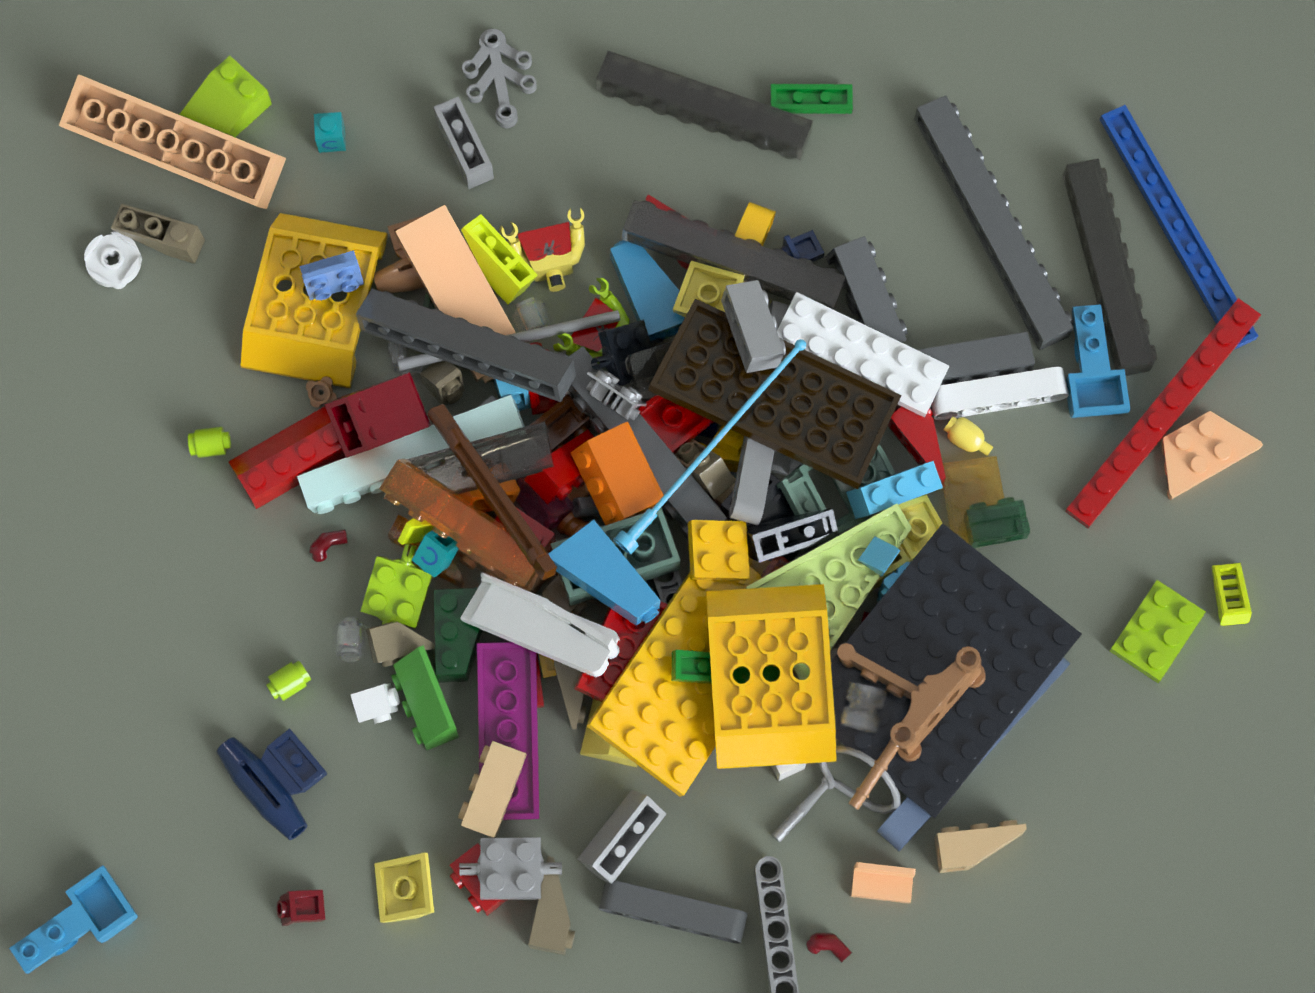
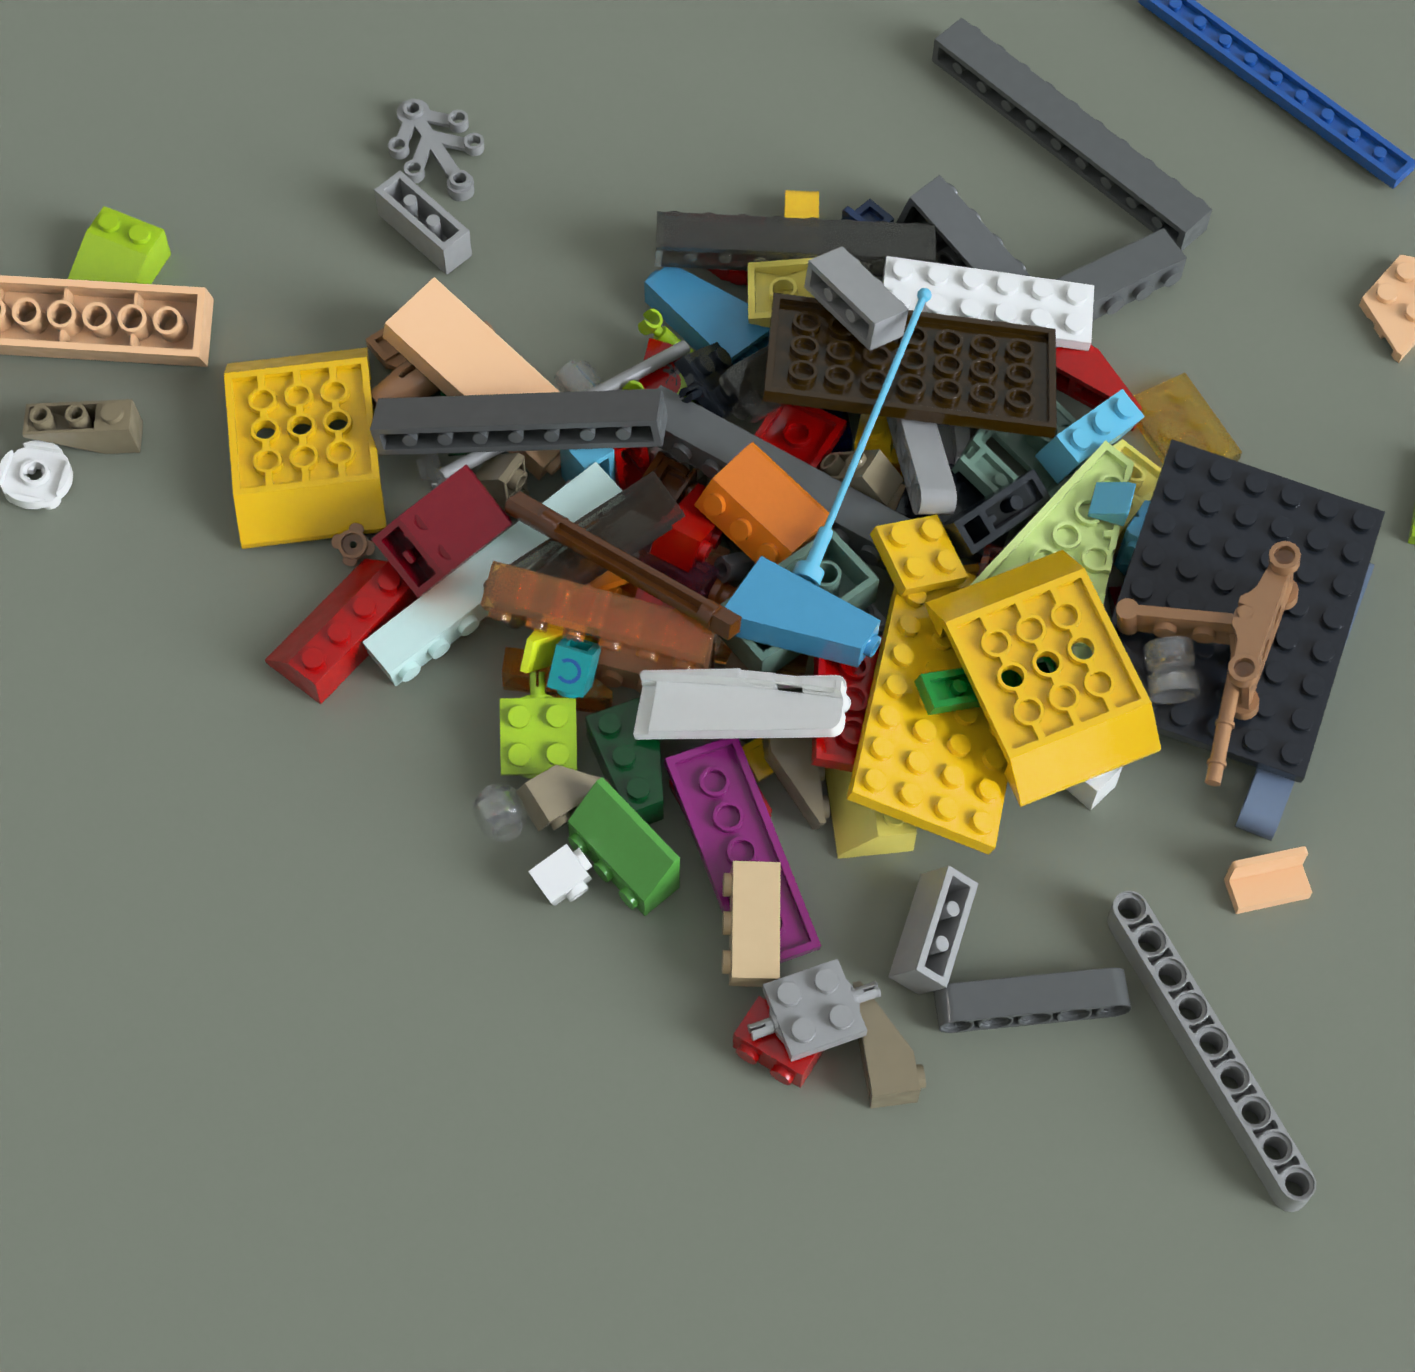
camera: 20 degrees left, 10 degrees down
dark azure plate [9,865,138,974] -> none
lime brick [188,427,231,458] -> none
dark blue plate [216,728,327,840] -> none
lime brick [266,661,311,701] -> none
dark red bracket [277,890,325,926] -> none
medium blue bracket [300,250,364,300] -> none
dark red arm [309,529,348,562] -> none
teal brick [314,112,346,153] -> none
light yellow slope [374,853,434,923] -> none
neon yellow slope [461,214,538,305] -> none
torso [499,207,585,292] -> none
light grey hinge [586,370,647,421] -> none
clear smoke brick [596,51,813,160] -> none
green plate [770,84,853,114] -> none
light grey piece [771,746,900,842] -> none
dark red arm [806,932,852,963] -> none
white beam [931,367,1069,420] -> none
tan slope [934,820,1027,873] -> none
light yellow plant [944,416,993,456] -> none
clear green brick [963,497,1030,548] -> none
clear smoke brick [1063,158,1157,376] -> none
red plate [1065,298,1261,529] -> none
dark azure plate [1066,305,1130,418] -> none

